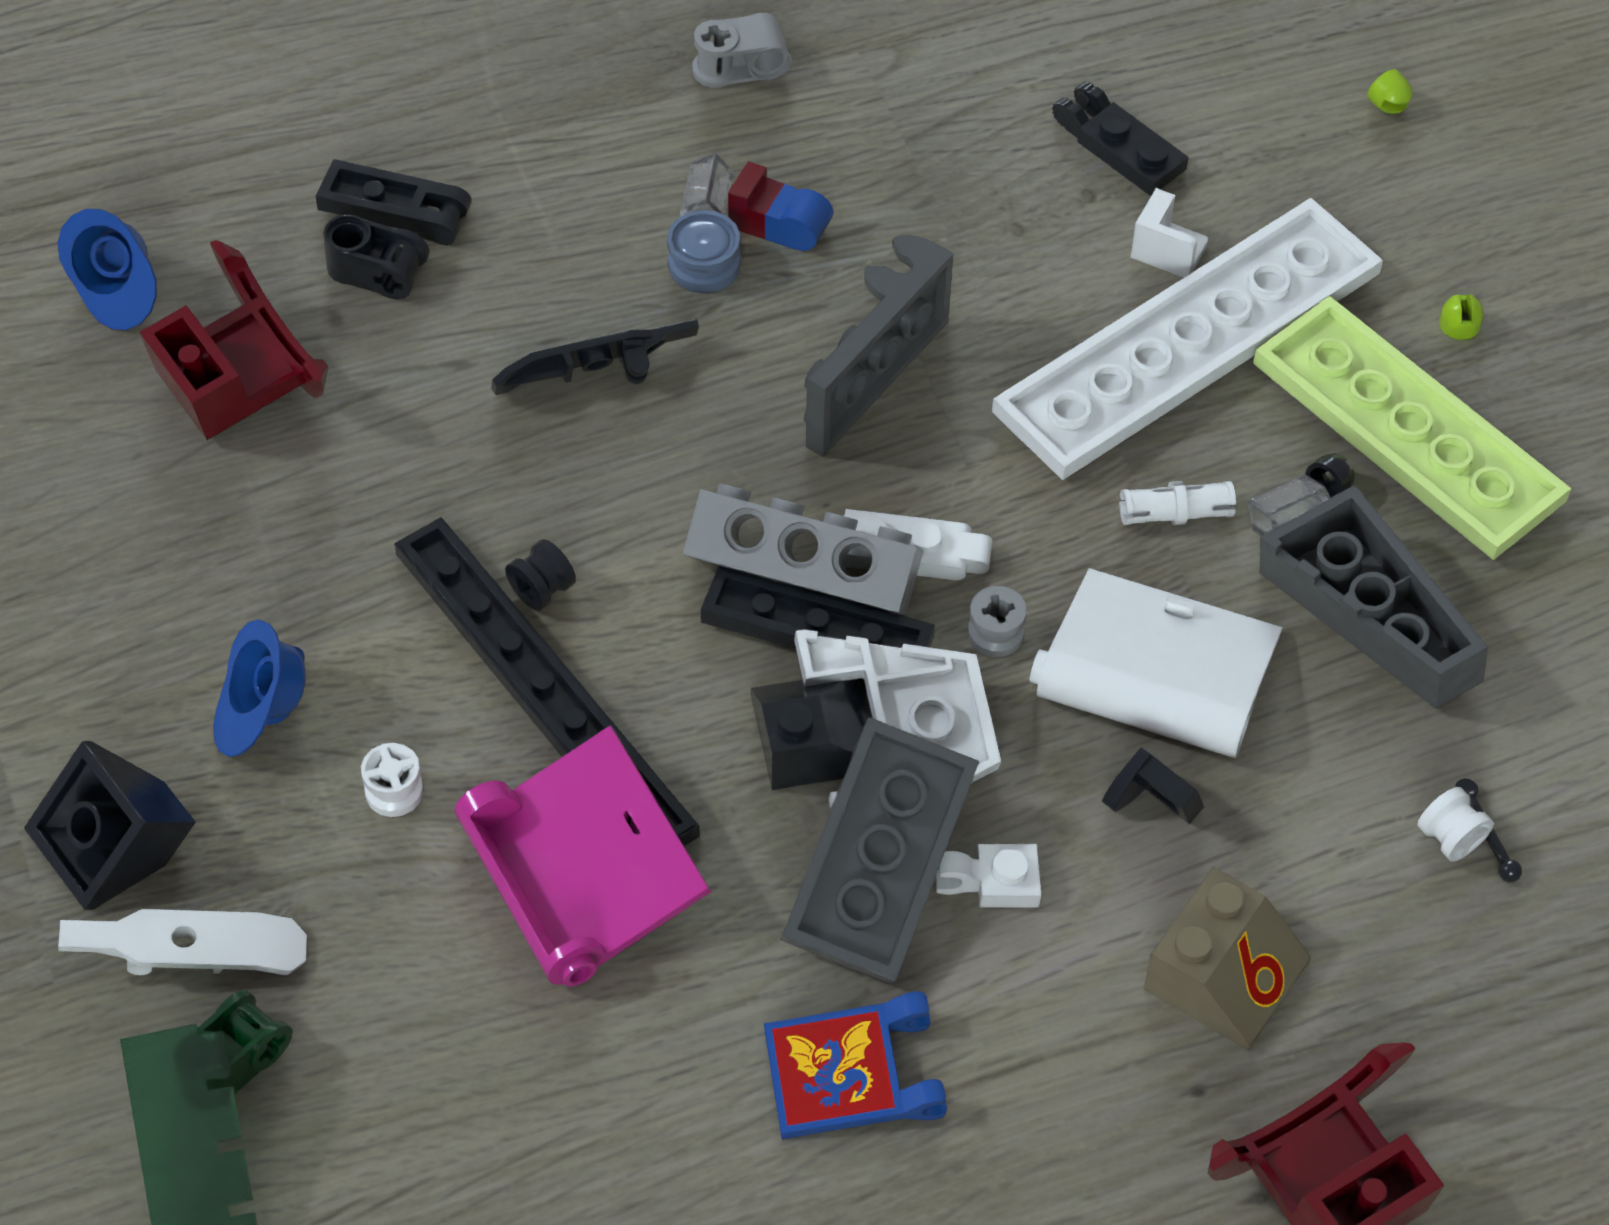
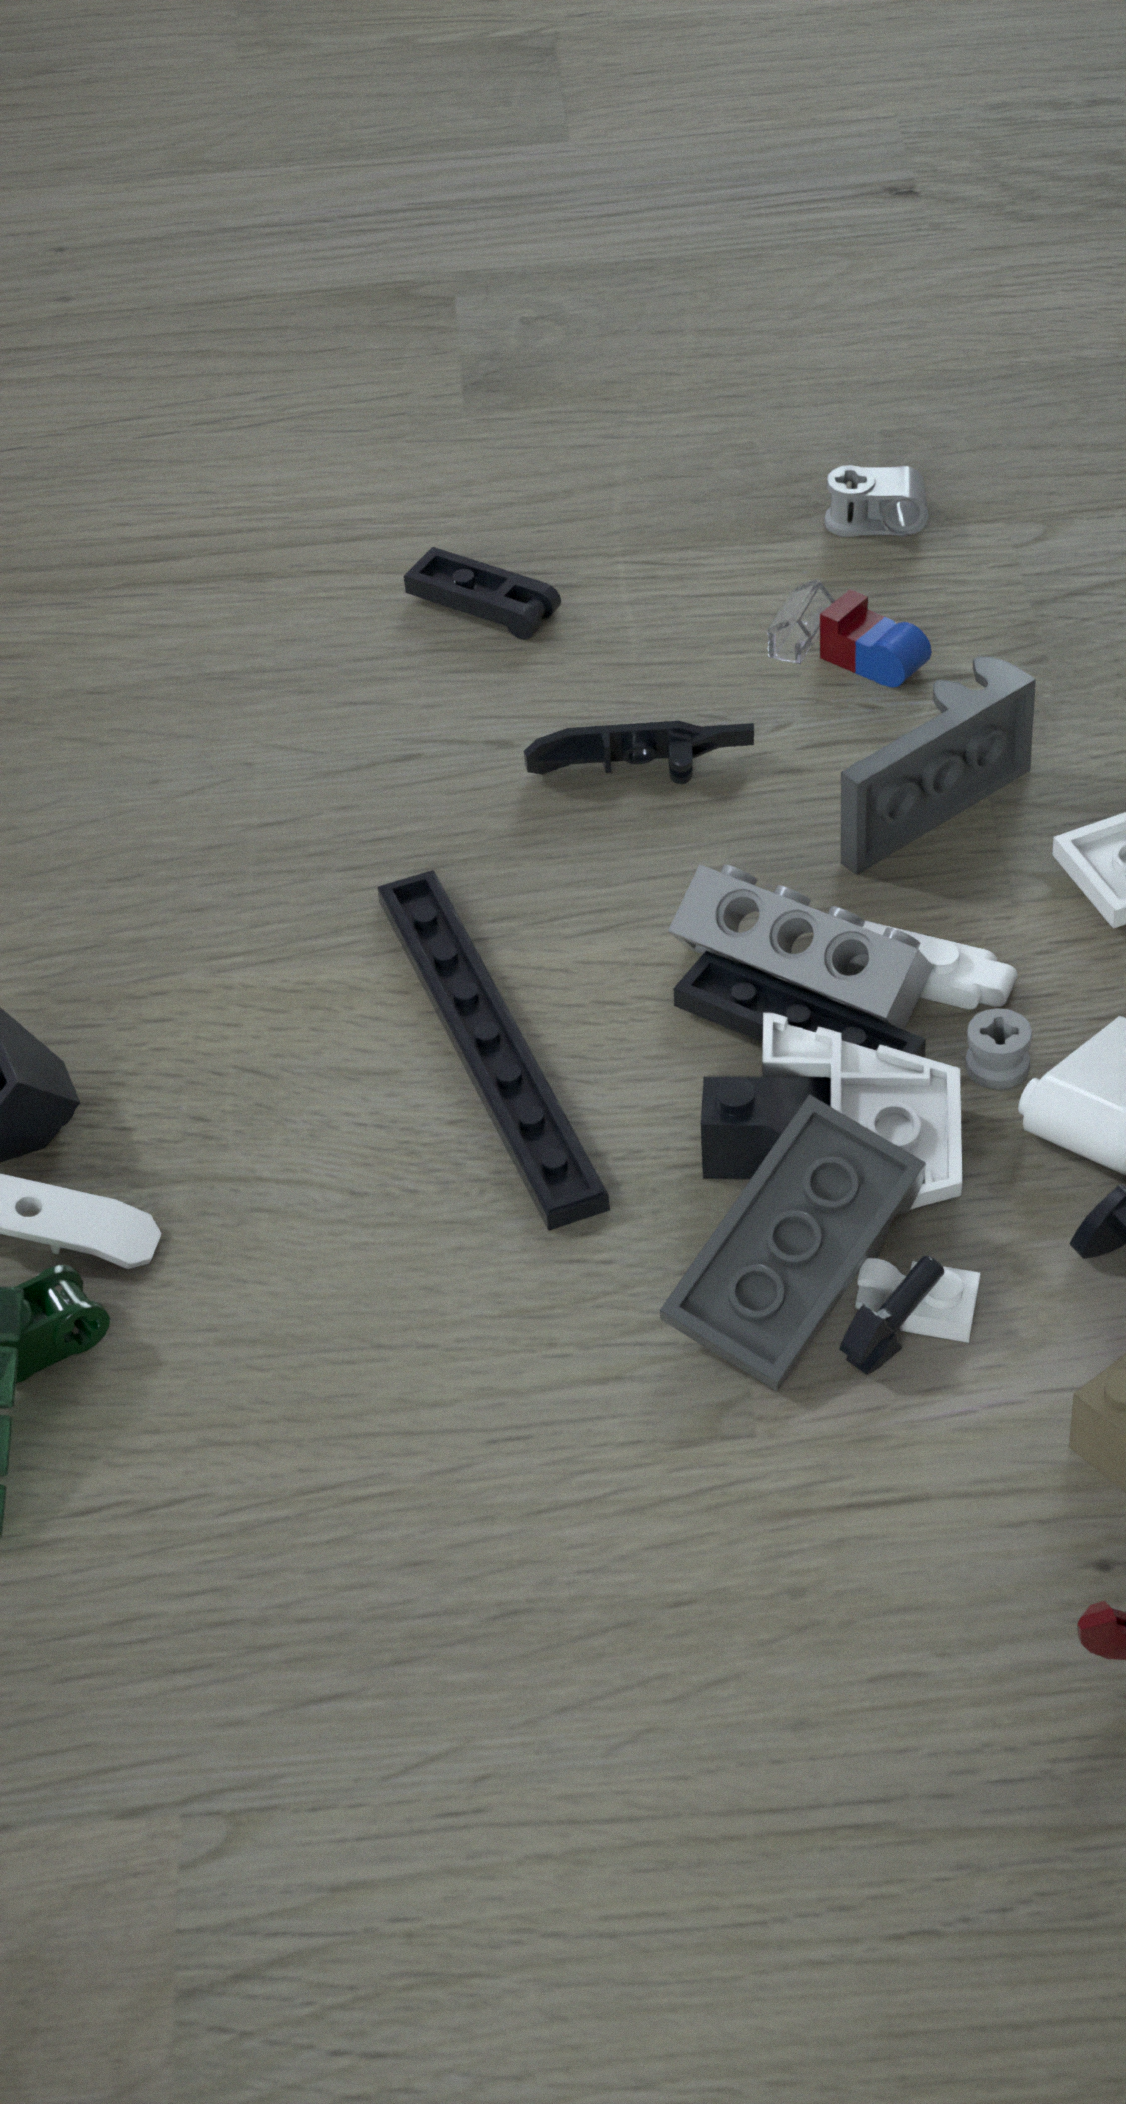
camera: 20 degrees right, 10 degrees down
blue piece [57,209,157,330] -> none
dark red piece [139,240,329,440] -> none
blue piece [213,619,305,757] -> none
black piece [323,214,430,300] -> none
white wheel [361,743,423,817] -> none
dark pink door [454,726,712,987] -> none
black wheel [505,539,576,611] -> none
sand blue wheel [667,210,741,293] -> none
flag [764,991,947,1139] -> none
none -> black bar [839,1255,945,1375]

